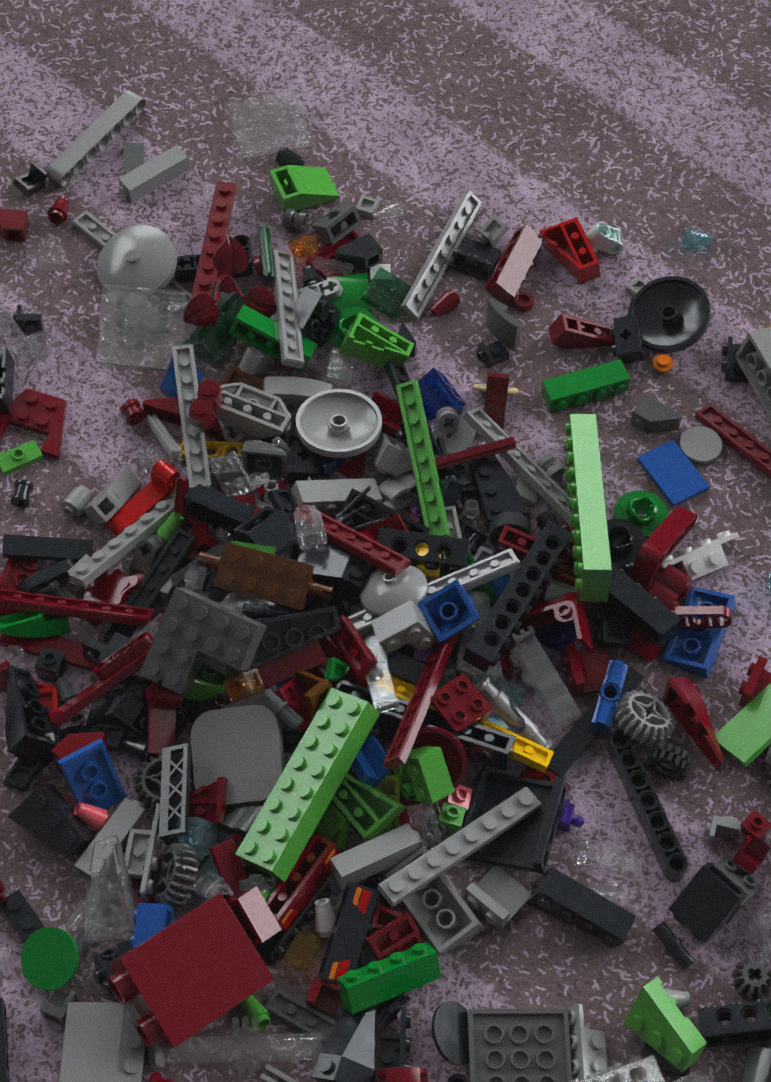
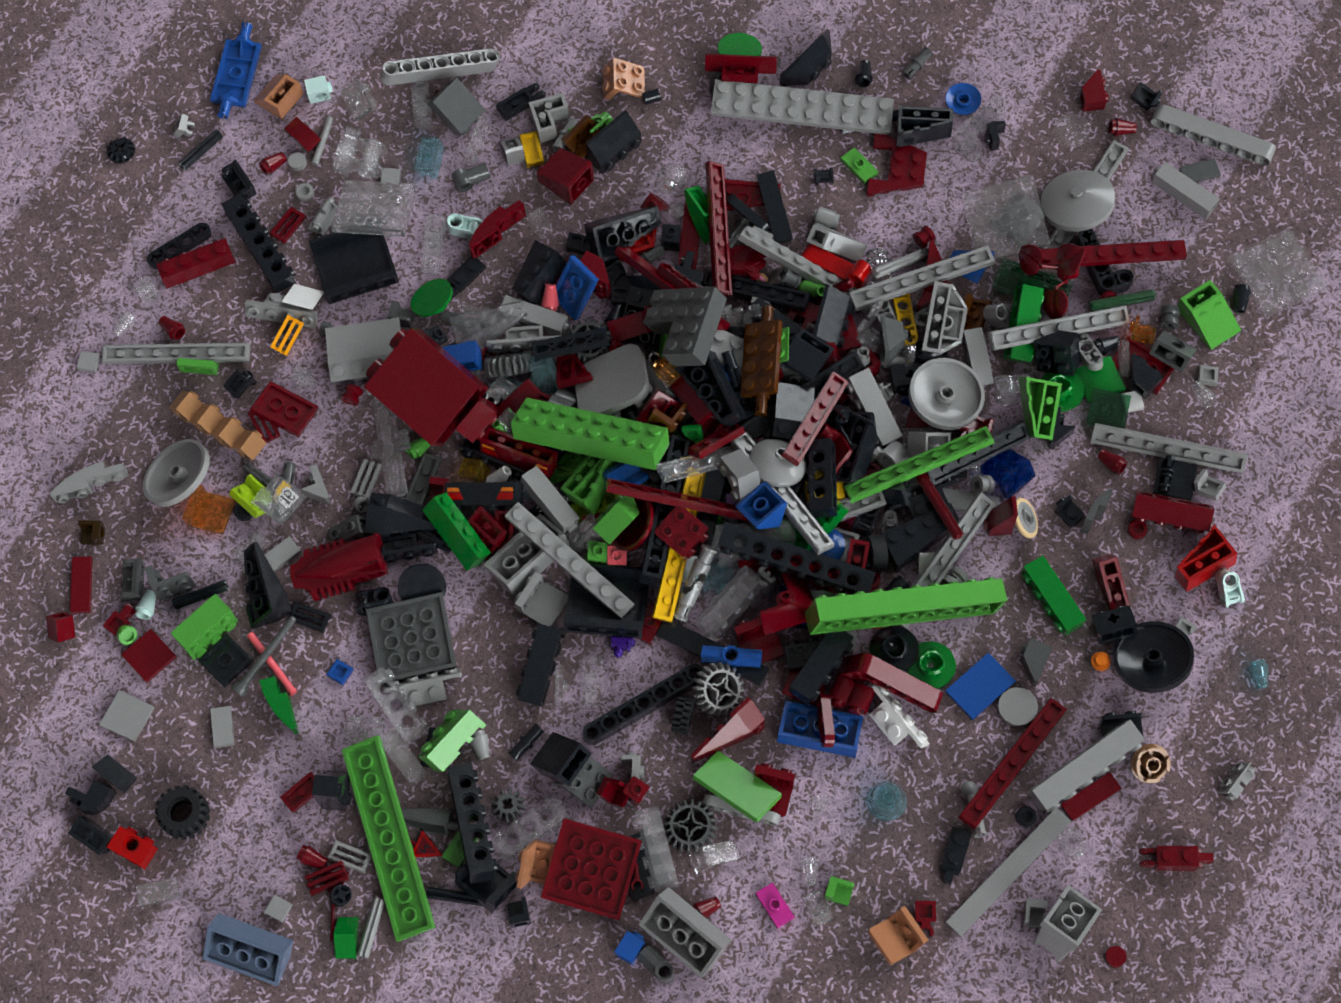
camera: 85 degrees right, 10 degrees up
dark red brick [189,379,223,431] -> none
dark grey axle [259,689,303,729] -> none
clear piece [294,505,327,551] -> none

